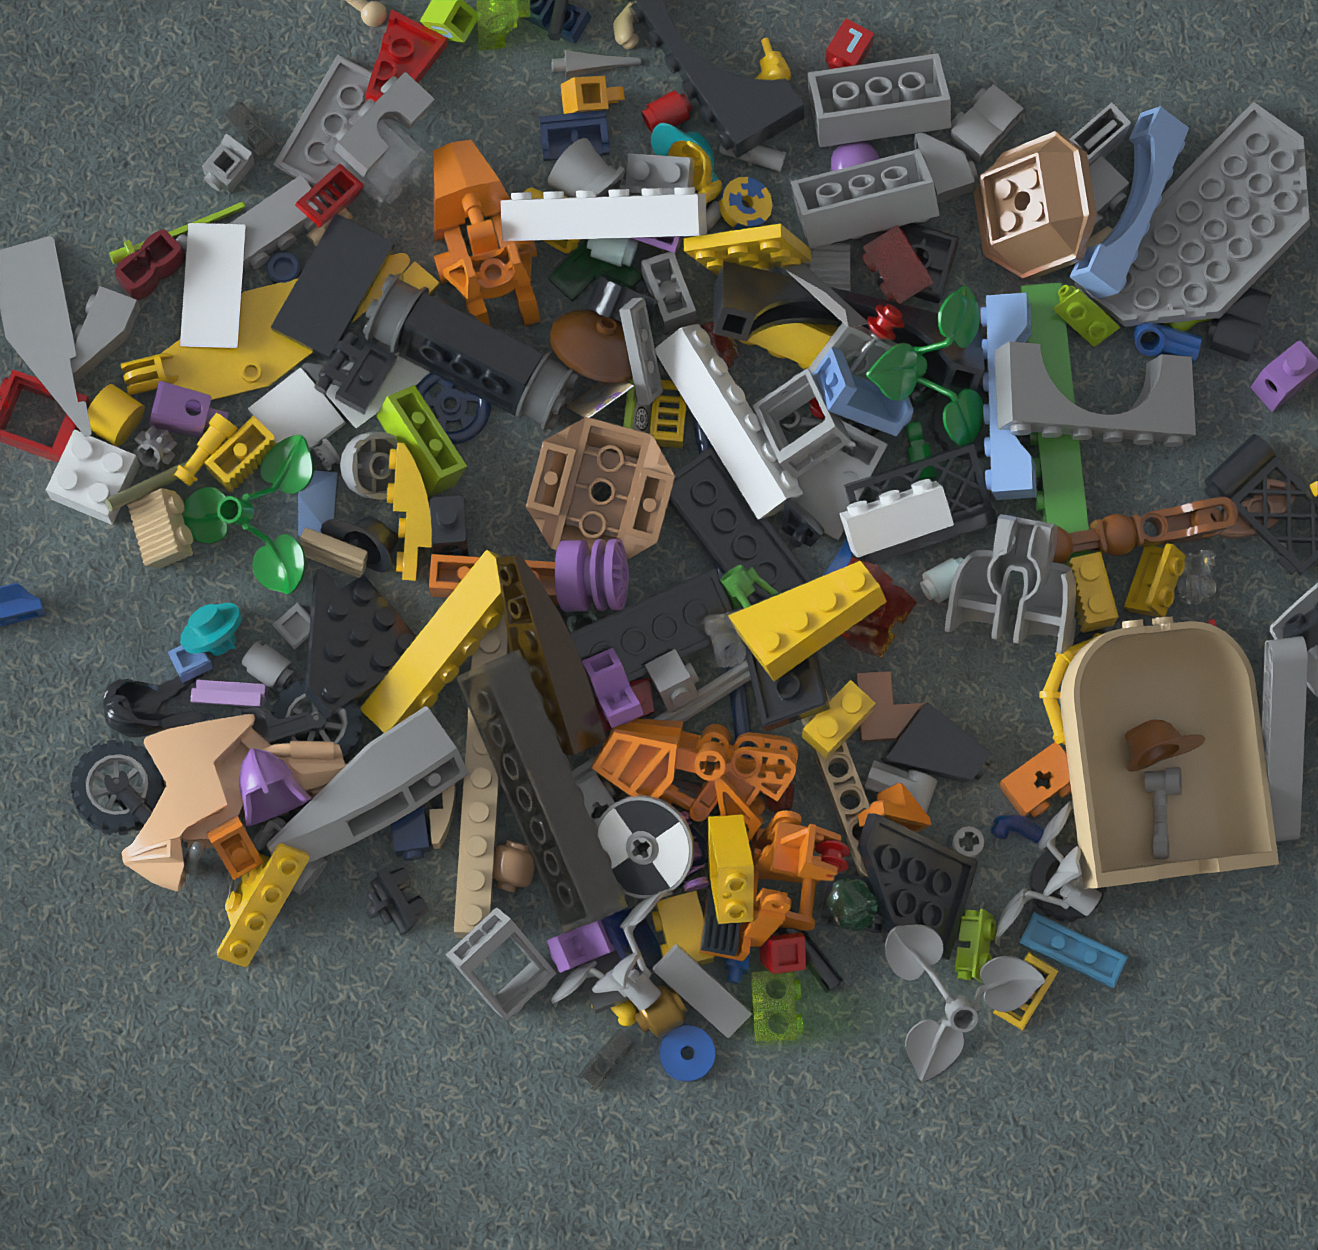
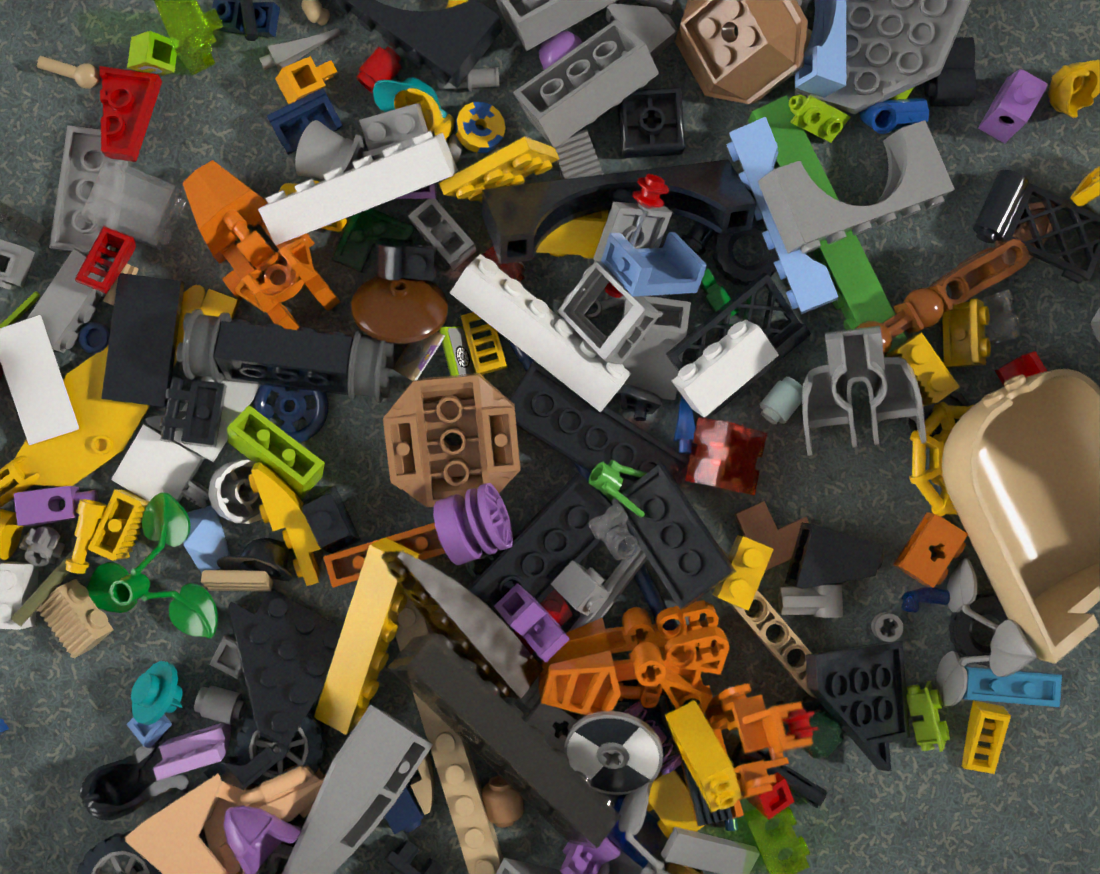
camera: 20 degrees left, 10 degrees up
light grey arch [334,72,435,177] -> none
light aqua brick [587,238,638,267] -> none
light grey tile [619,298,663,405] -> none
yellow wedge [728,561,887,681] -> none
sticker [785,264,868,328] -> none
orange slope [857,783,932,832] -> none
clear red brick [862,225,934,304] -> none
green plant [866,285,984,446] -> none
light grey plant [885,924,1045,1082] -> none
dark orange piece [1125,719,1205,772] -> none
light grey brick [1145,767,1182,859] -> none

